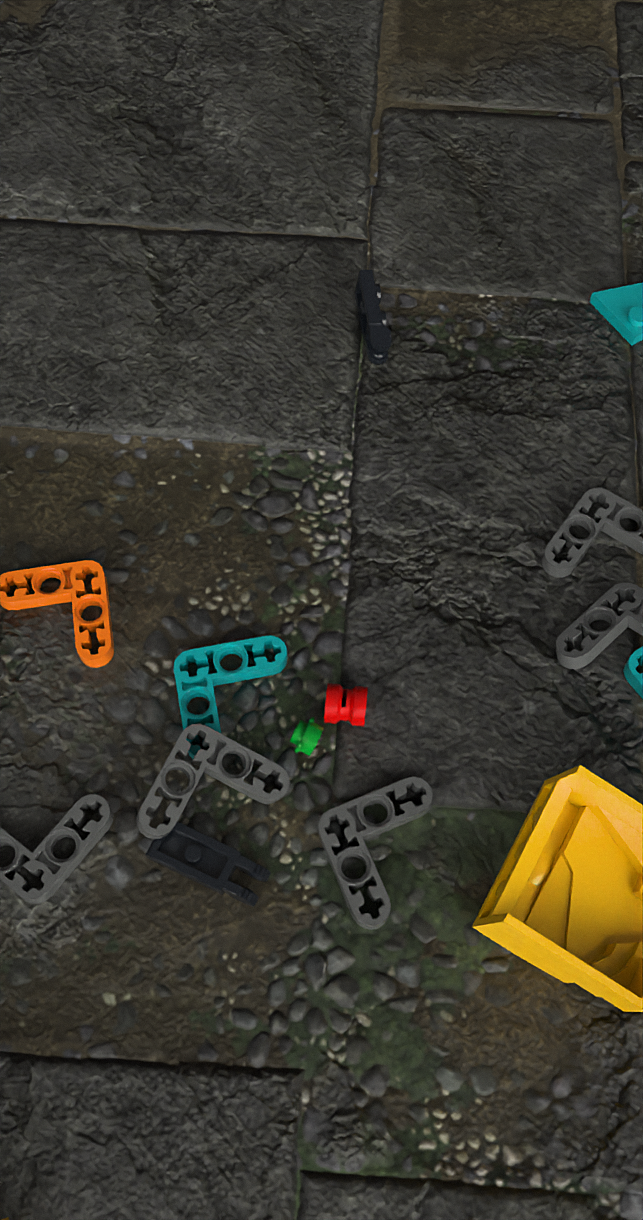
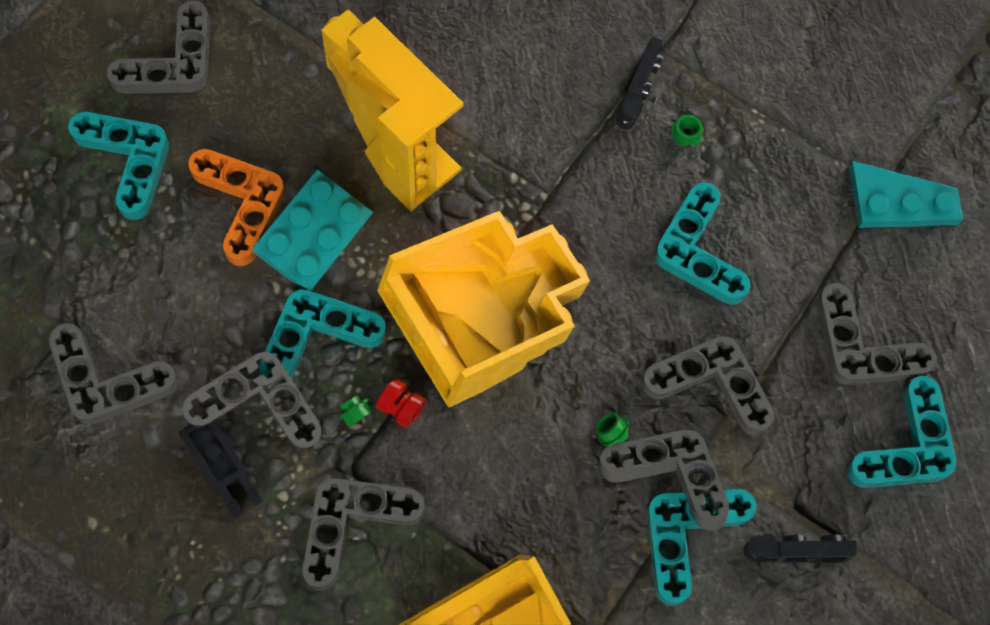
camera: 25 degrees right, 5 degrees up
none -> teal plate [252,170,373,291]
none -> yellow panel [321,9,464,212]
none -> yellow panel [377,211,590,408]
none -> green plate [595,412,629,447]
none -> teal beam [655,183,751,305]
none -> green plate [671,115,704,147]

